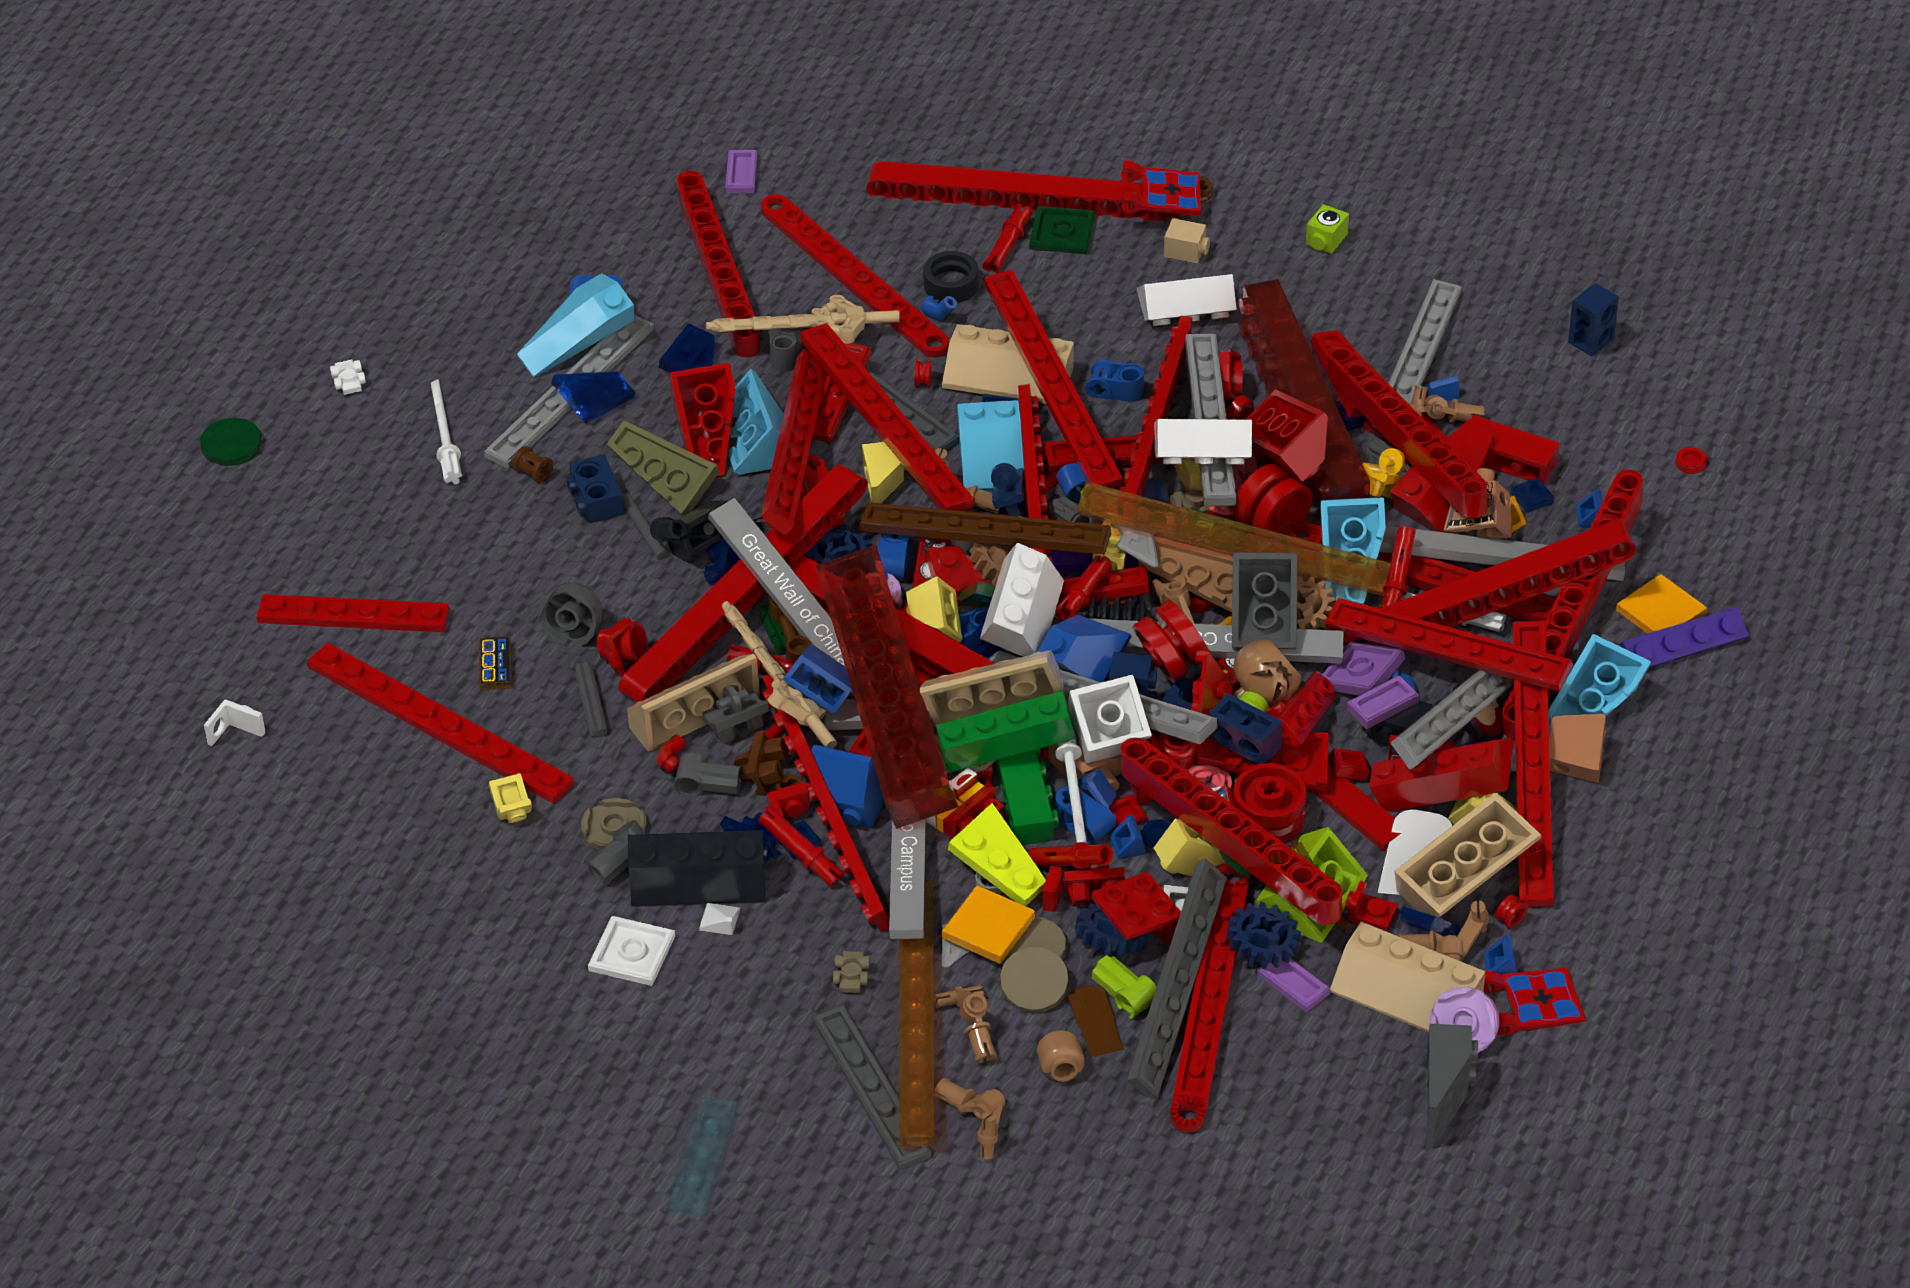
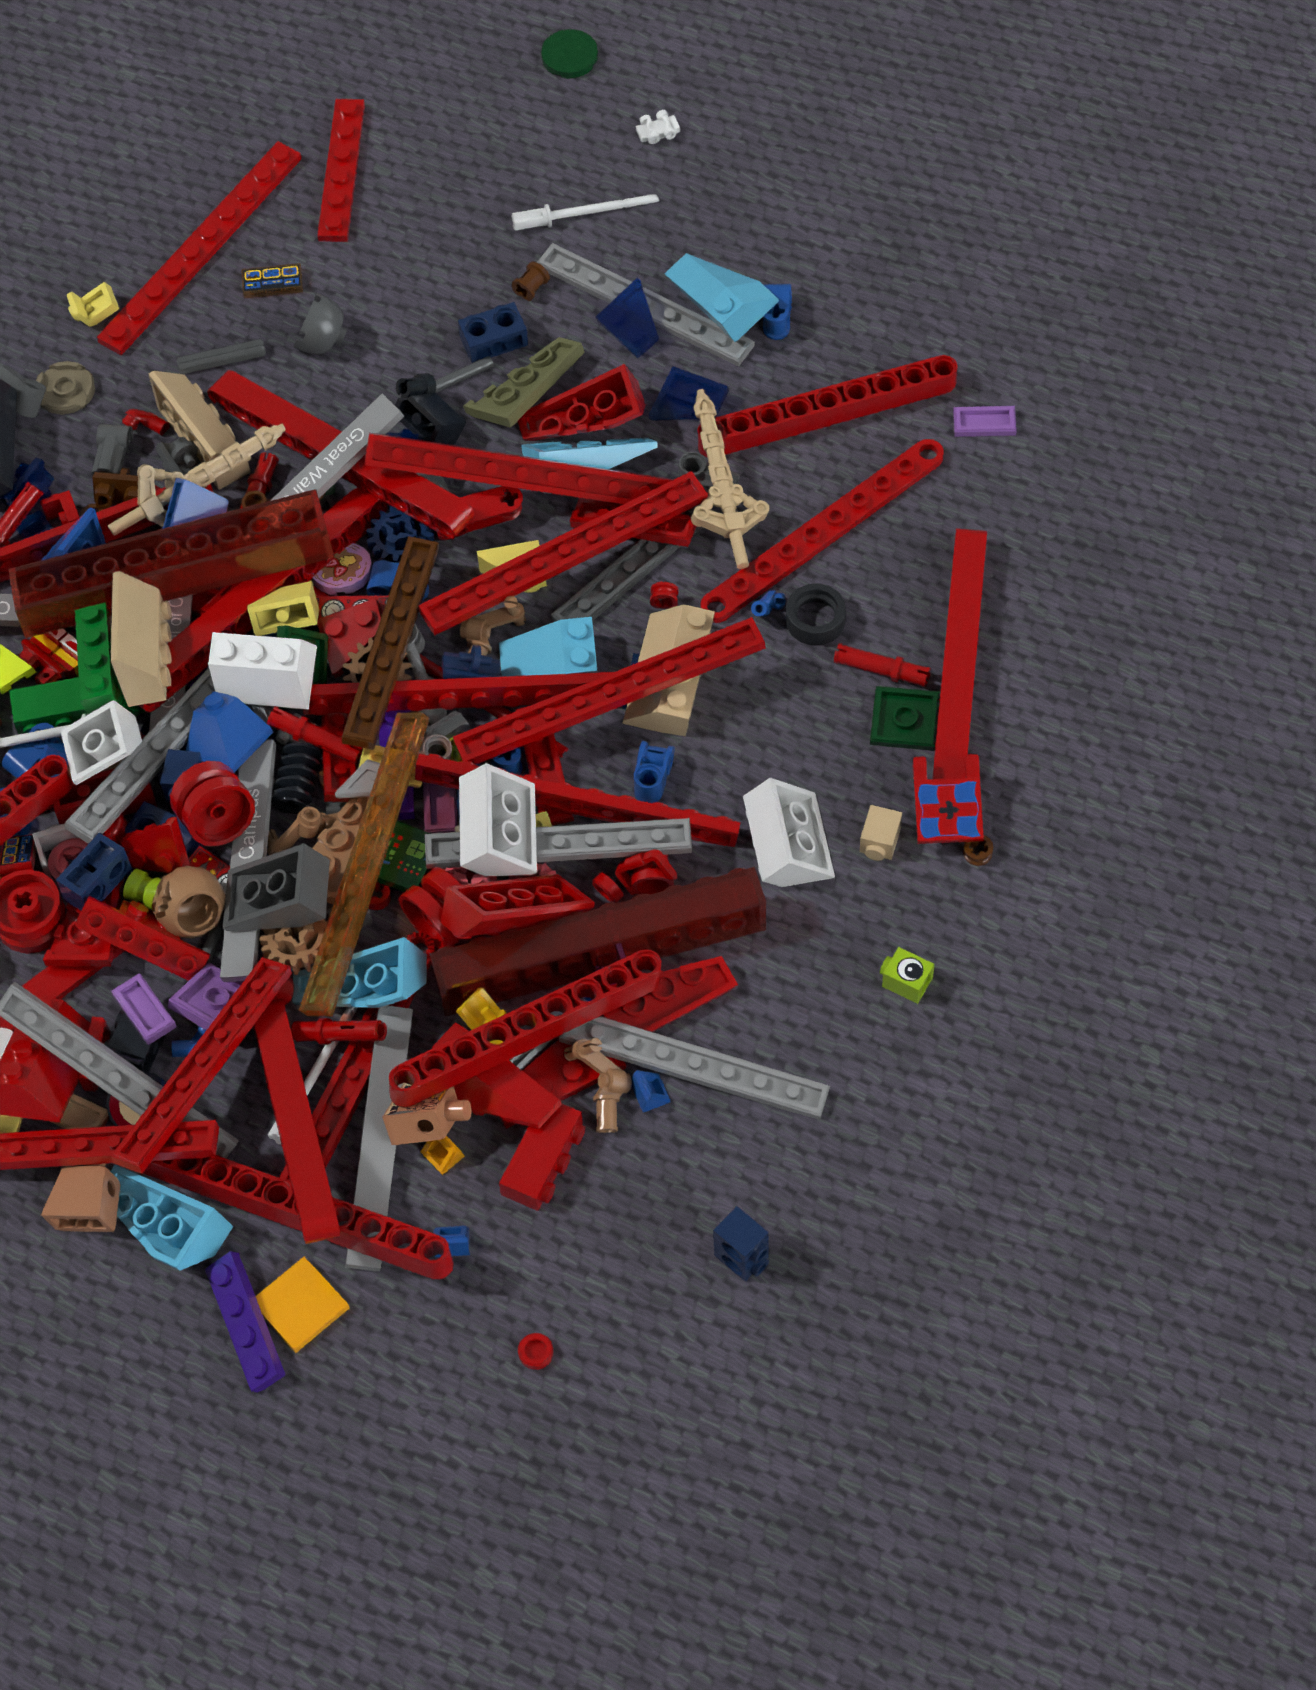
camera: 90 degrees right, 15 degrees up
white bracket [204,699,266,746] -> none
red piece [597,618,648,677] -> none
red tile [1330,748,1370,781] -> none
clear blue tile [1511,477,1554,513] -> none

